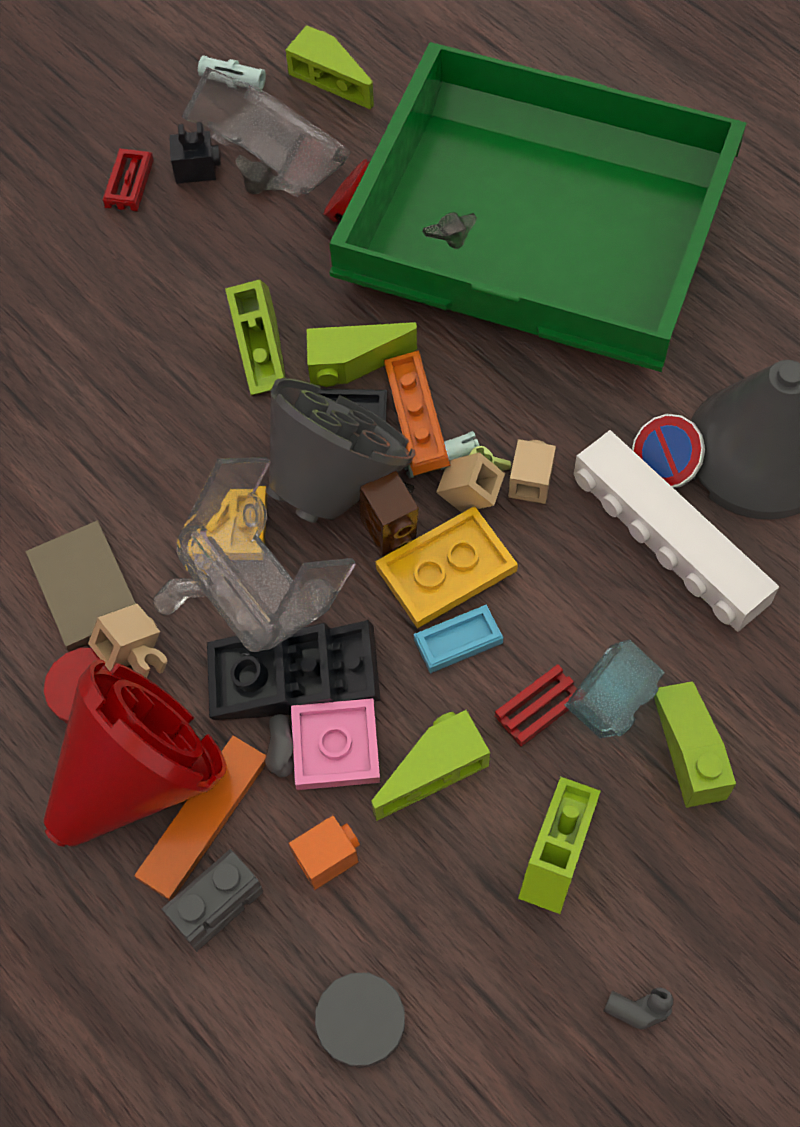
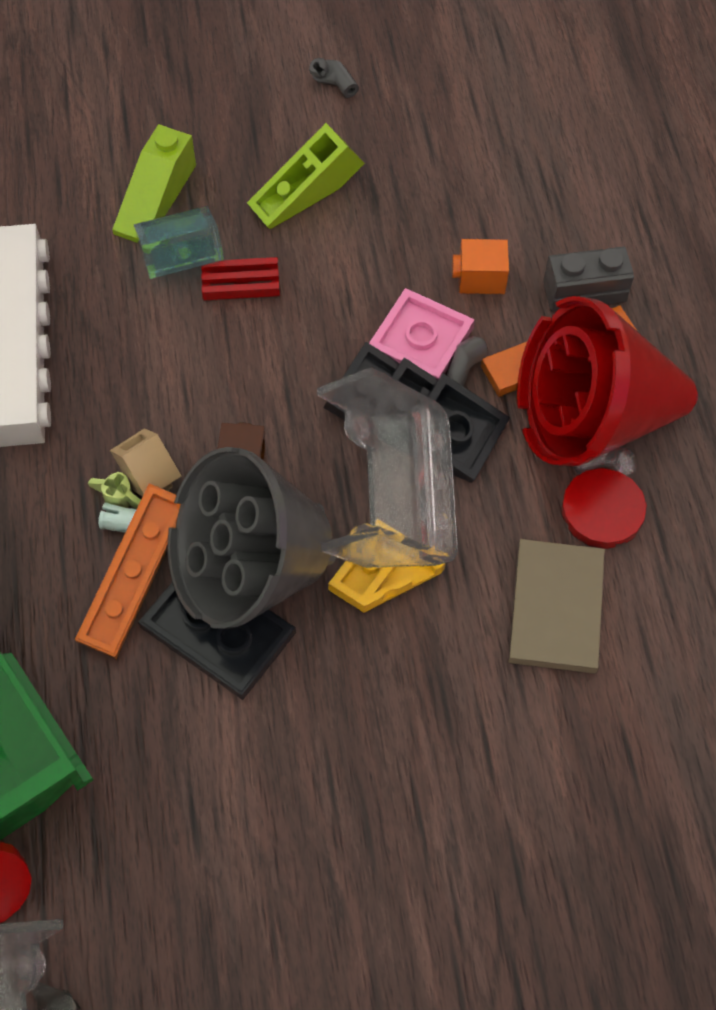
camera: 150 degrees left, 0 degrees up
tan brick [88,603,167,678] -> none
clear arm [153,577,208,615] -> none
lime slope [225,279,286,396] -> none
lime slope [307,322,417,387] -> none
dark grey tile [315,973,405,1068] -> none
lime slope [371,710,490,821] -> none
yellow plate [375,506,518,629] -> none
medium azure tile [414,604,503,673] -> none
tan brick [508,439,556,504] -> none

